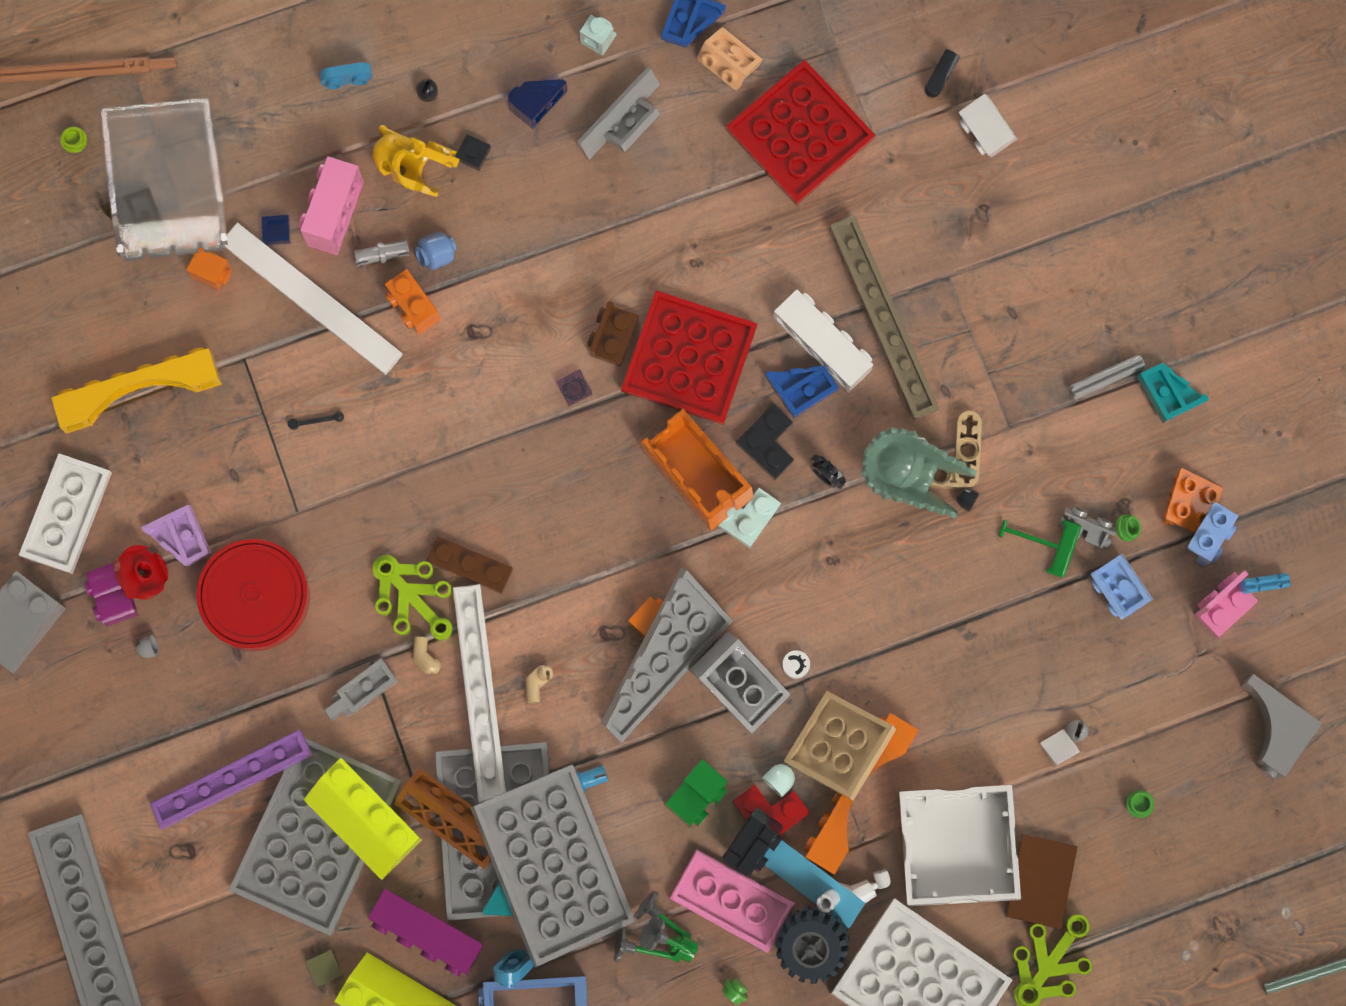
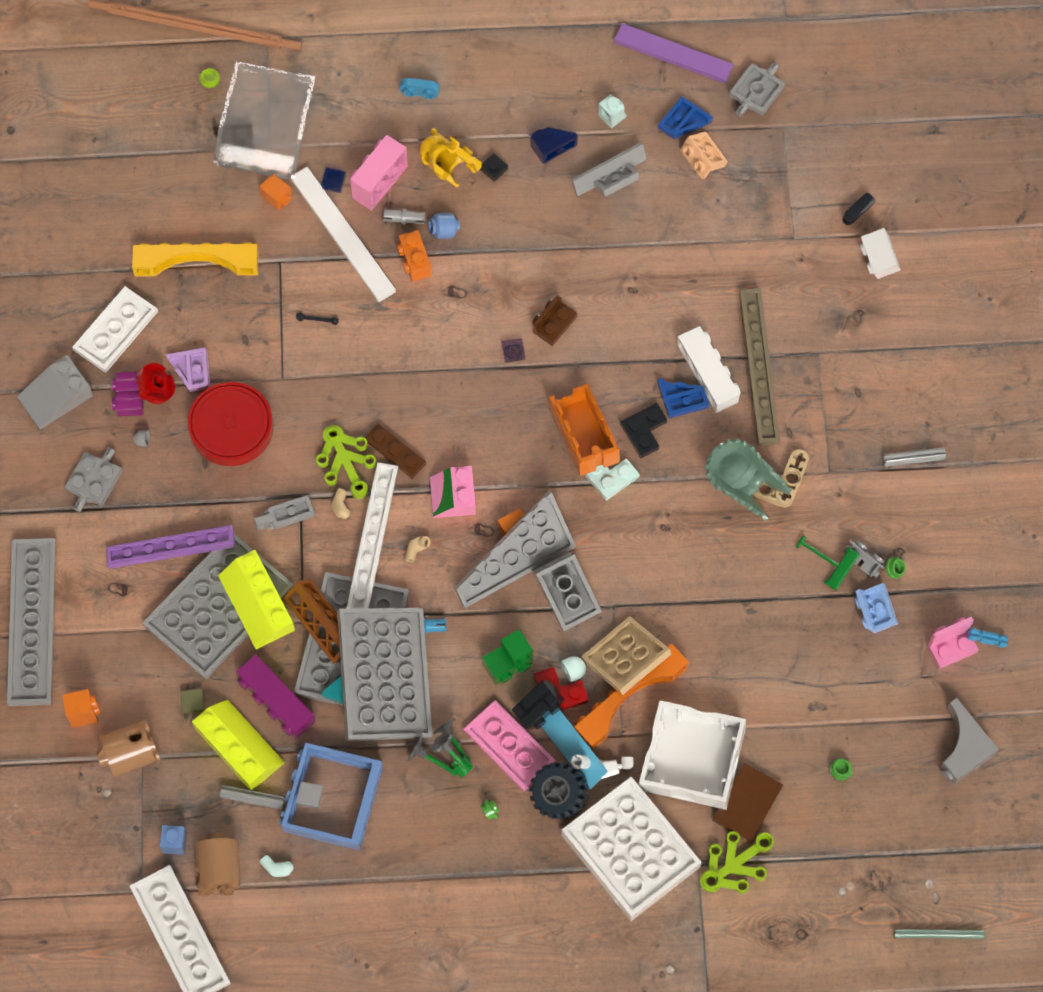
camera: 20 degrees right, 10 degrees down
black hinge [416,79,438,102] -> none
dark azure plate [493,949,533,987] -> none
red plate [621,290,758,425] -> none
red plate [726,59,876,206] -> none
white tile [782,650,810,679] -> none
black gear [809,454,846,489] -> none
black hinge [957,488,980,512] -> none
white slope [1039,729,1080,767] -> none
light grey hinge [1065,719,1089,742] -> none
teal wing [1137,363,1210,423] -> none
orange hinge [1162,468,1223,533] -> none
light blue bracket [1187,503,1238,567] -> none
none -> light grey plate [64,447,123,513]
none -> bright pink slope [430,466,476,518]

